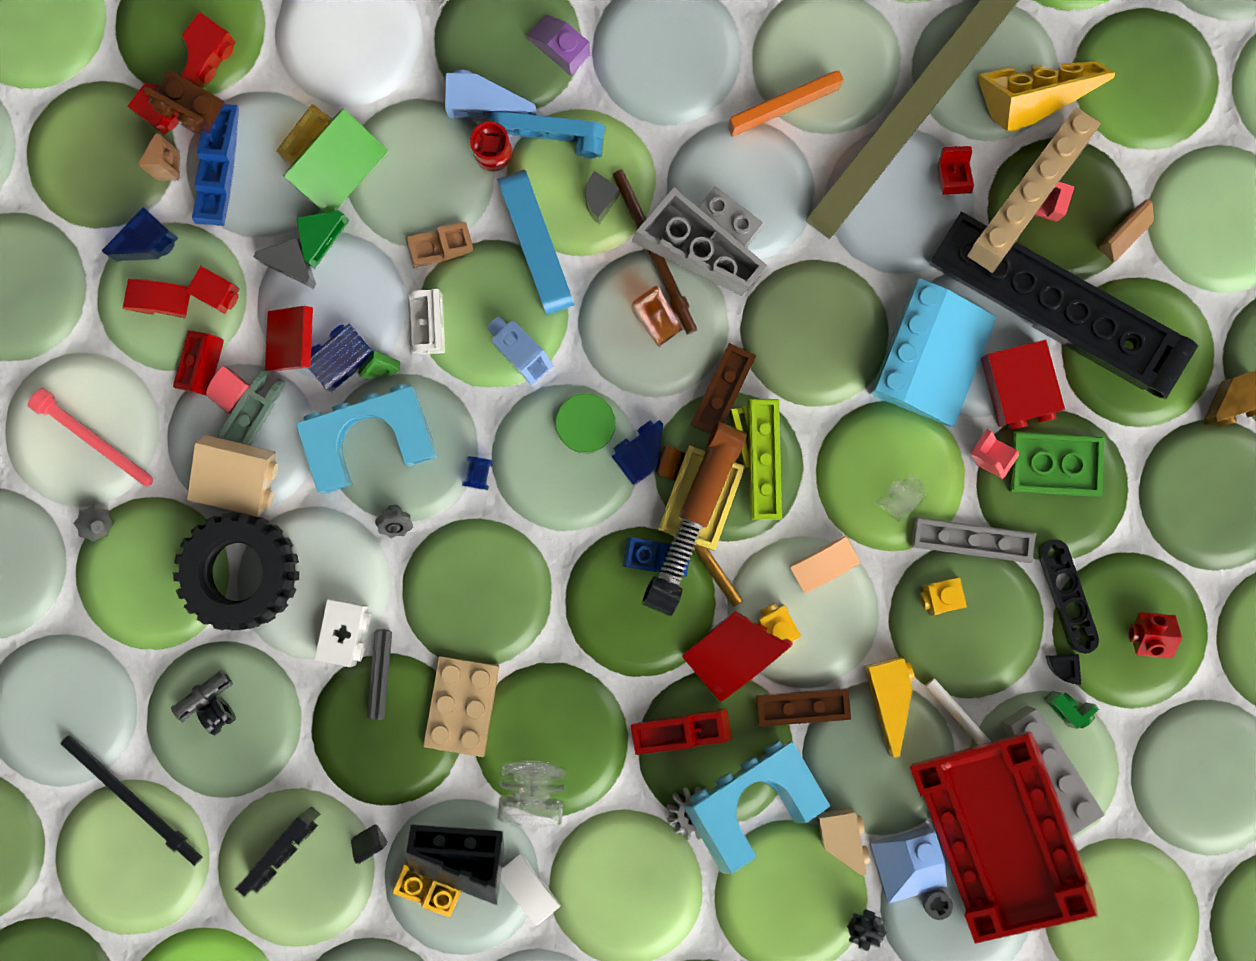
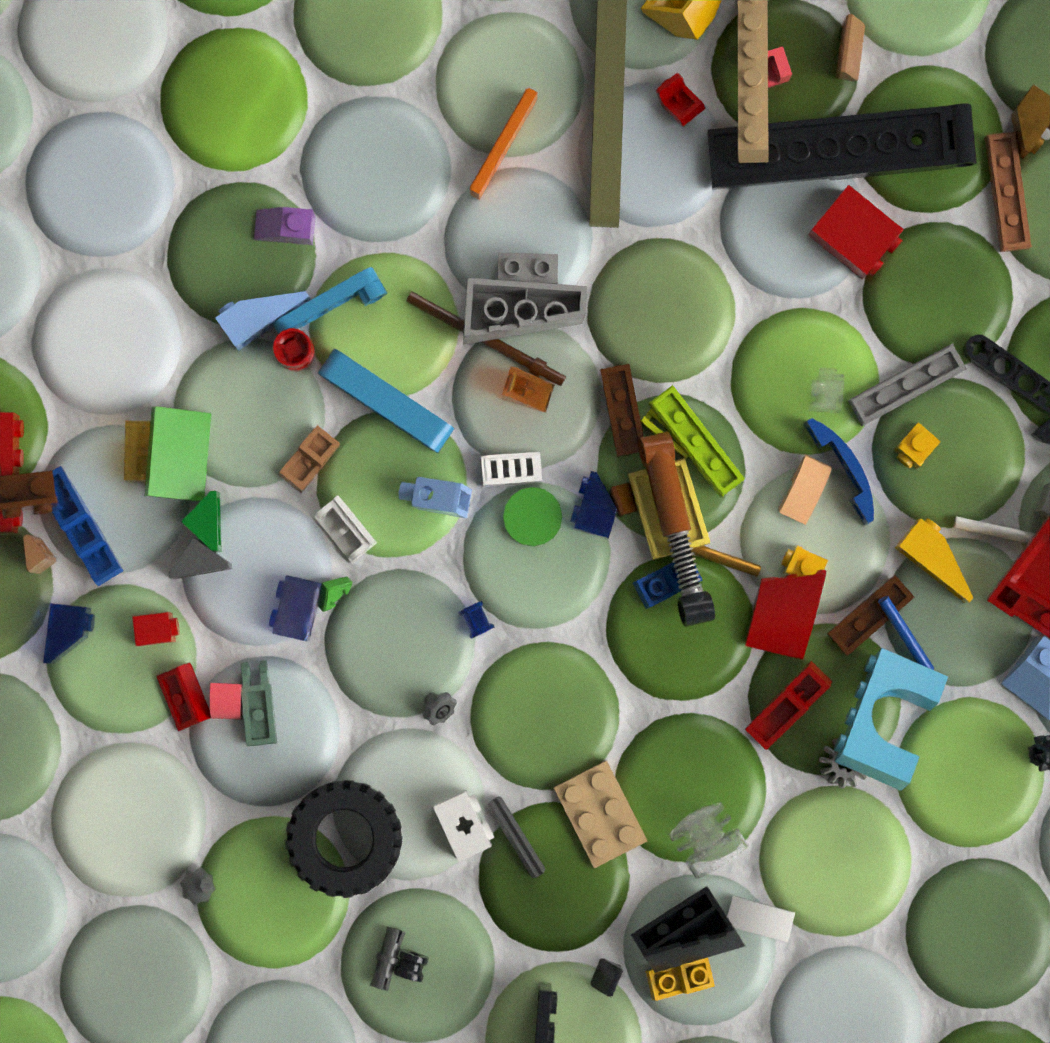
camera: 40 degrees left, 0 degrees up
coral piece [27,388,153,486] -> none
red slope [122,279,190,319] -> none
tan brick [187,435,278,517] -> none
red tile [265,305,313,372] -> none
medium azure arch [296,384,438,494] -> none
dark grey brick [586,171,620,224] -> none
tan slope [816,807,870,875] -> none
medium azure slope [869,278,997,428] -> none
coral panel [970,429,1020,479] -> none
bright green tile [1009,431,1105,497] -> none
none -> white slope [481,452,543,487]
none -> blue slope [803,418,874,525]
none -> blue bar [878,596,934,670]
none -> nougat tile [984,131,1031,252]

